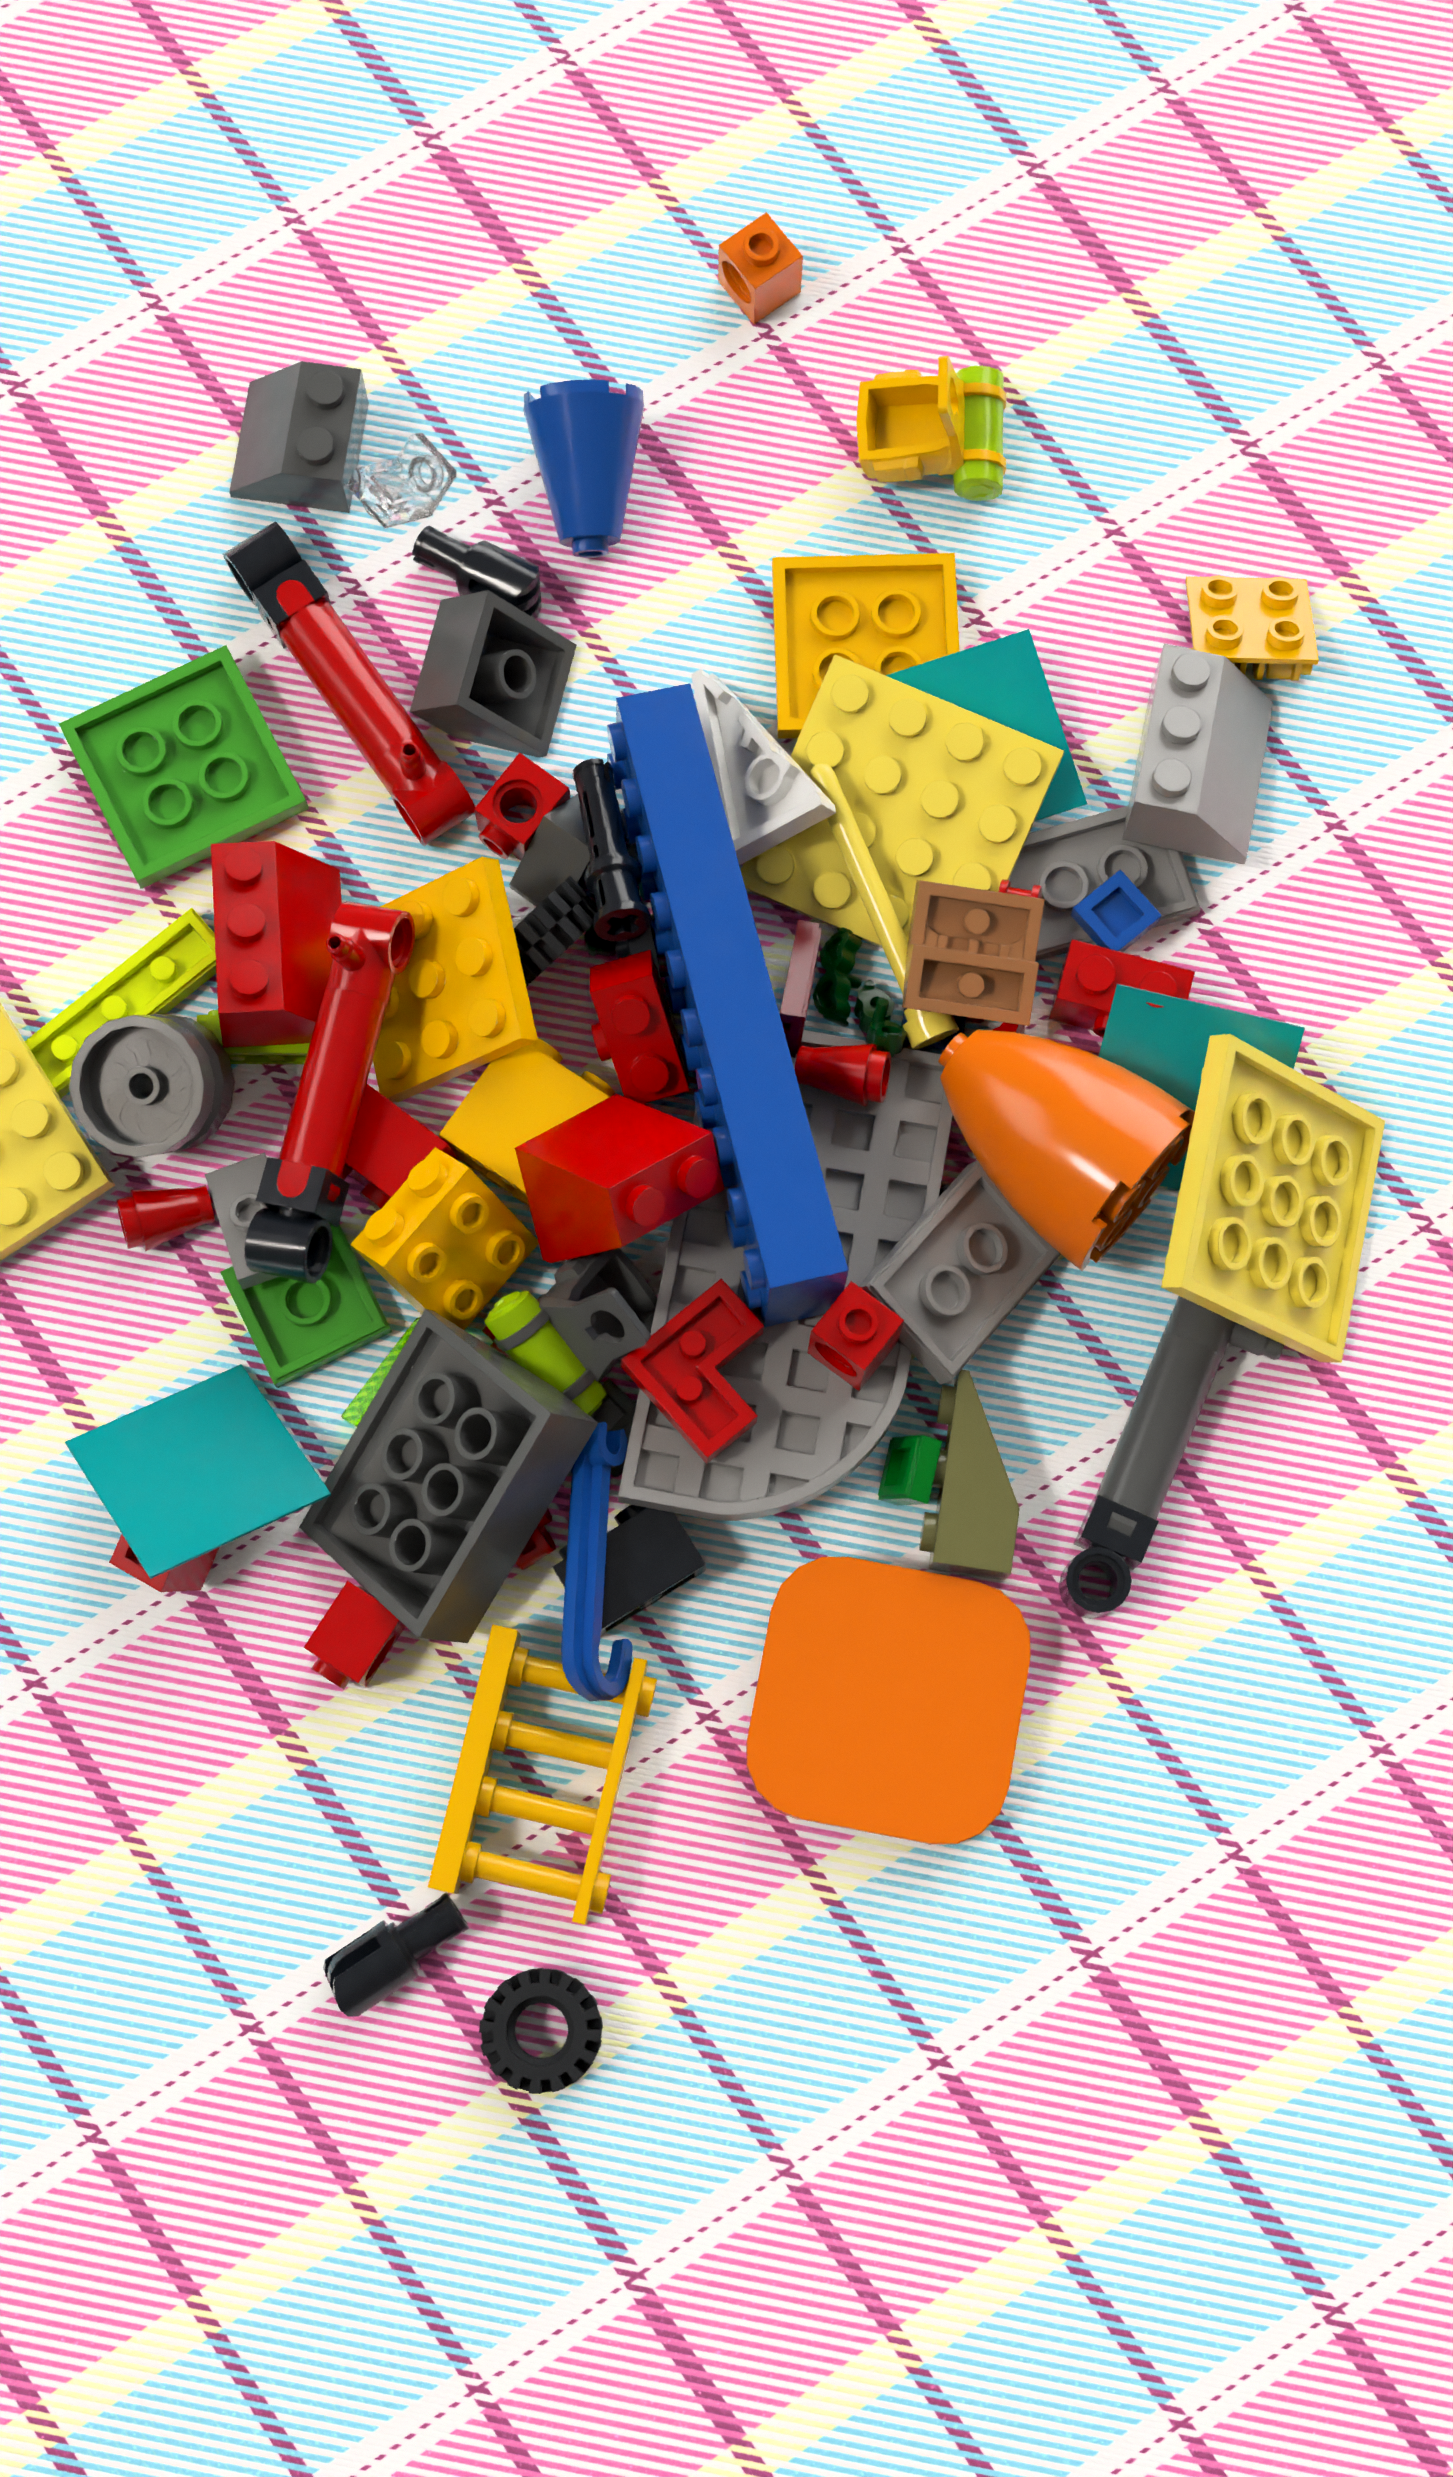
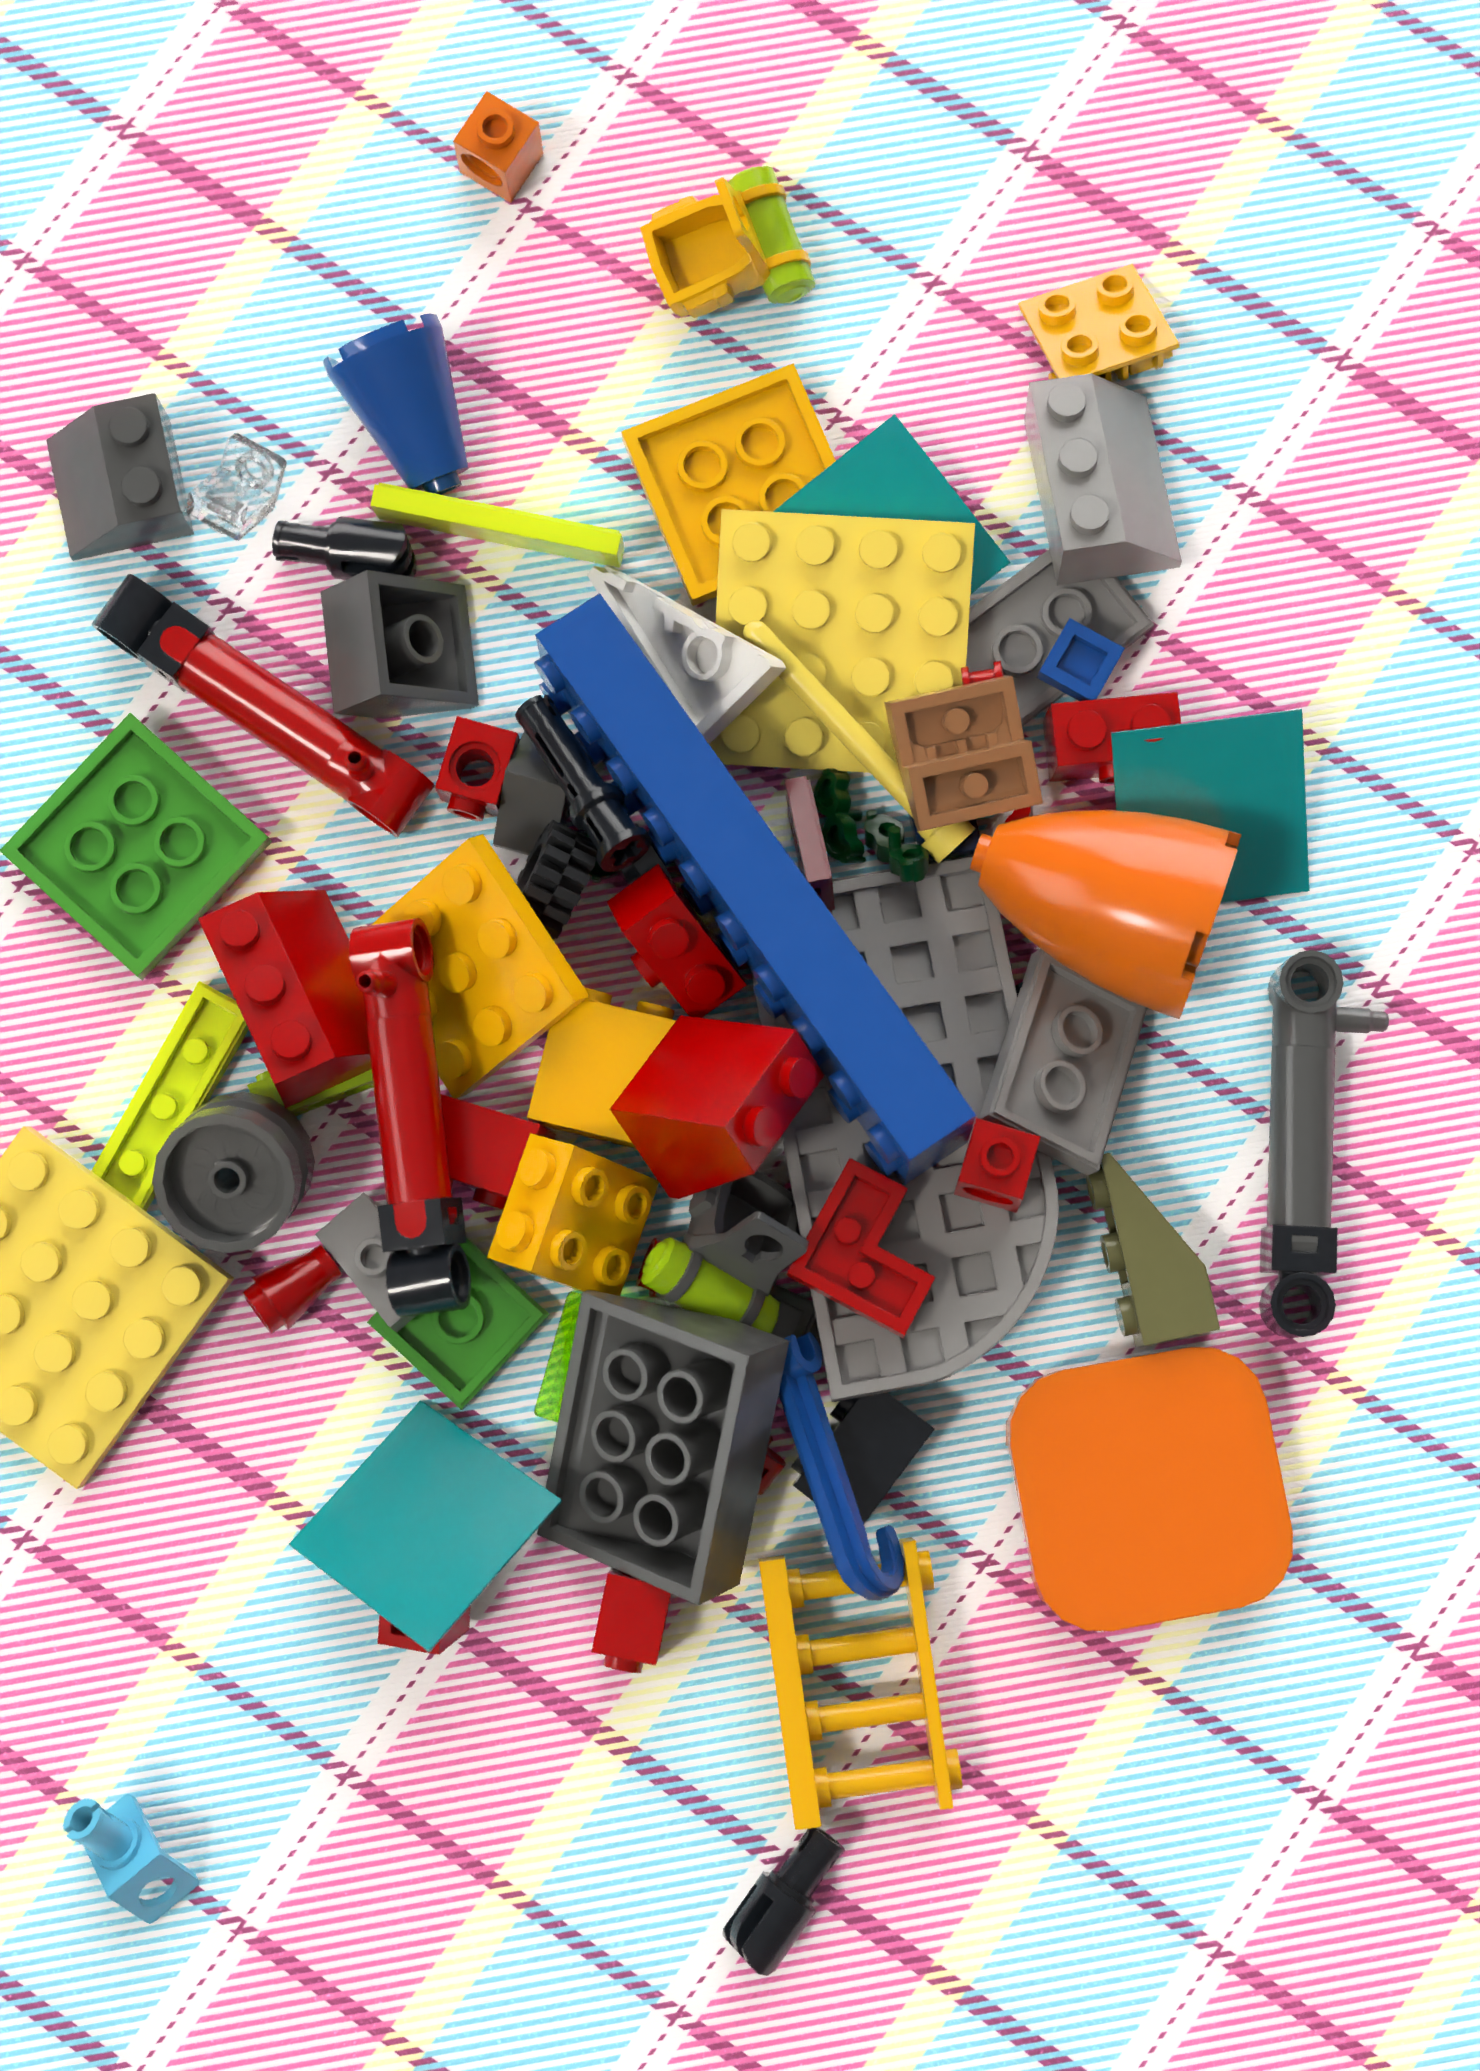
camera: 20 degrees left, 5 degrees up
black tyre [479,1968,603,2094] -> none
red cone [794,1044,891,1107] -> none
green tile [878,1435,942,1505] -> none
light yellow plate [1161,1034,1385,1363] -> none
none -> neon yellow tile [370,482,625,568]

